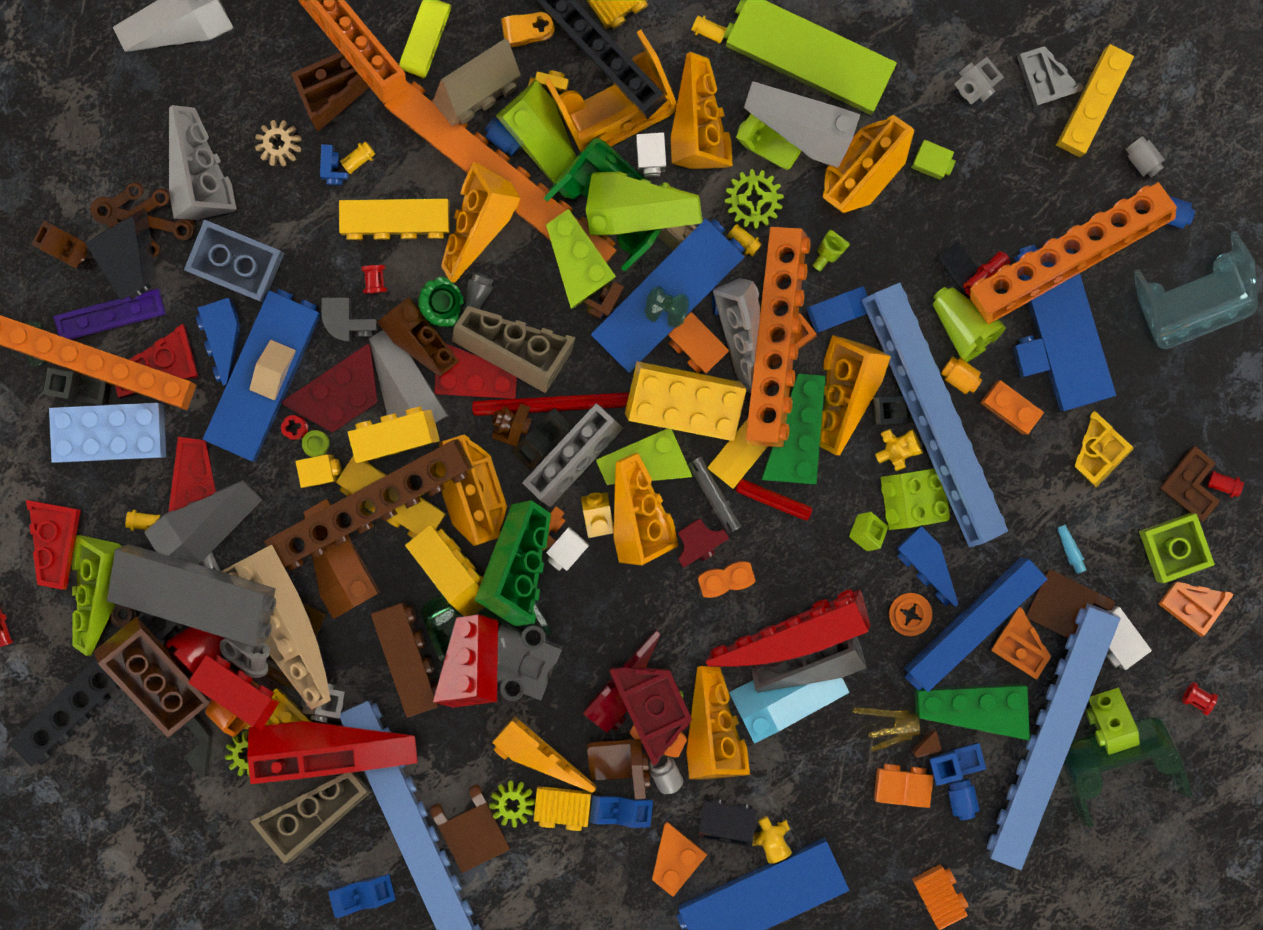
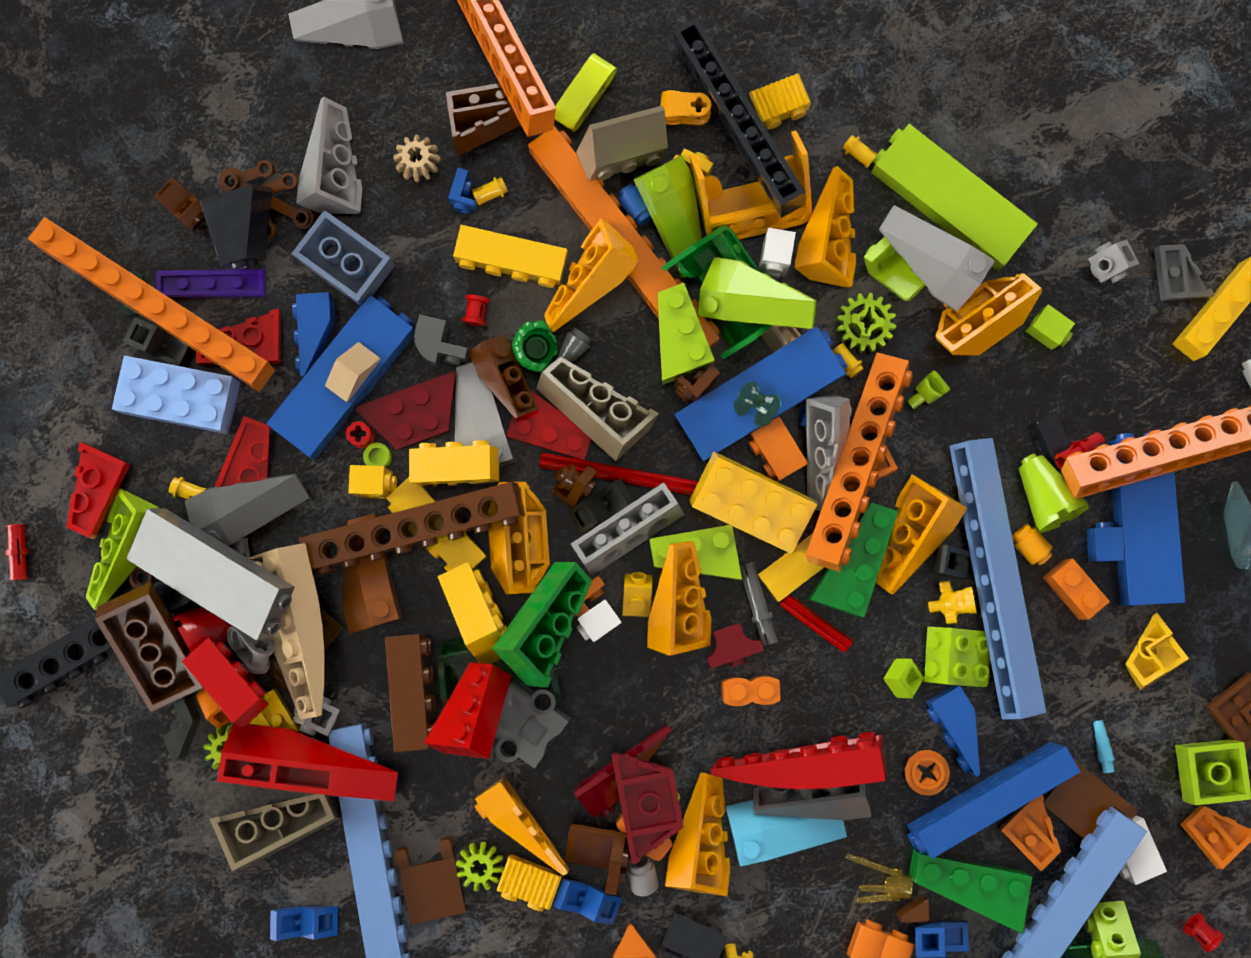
camera: 15 degrees right, 5 degrees down
blue slope [806,286,868,333] -> none

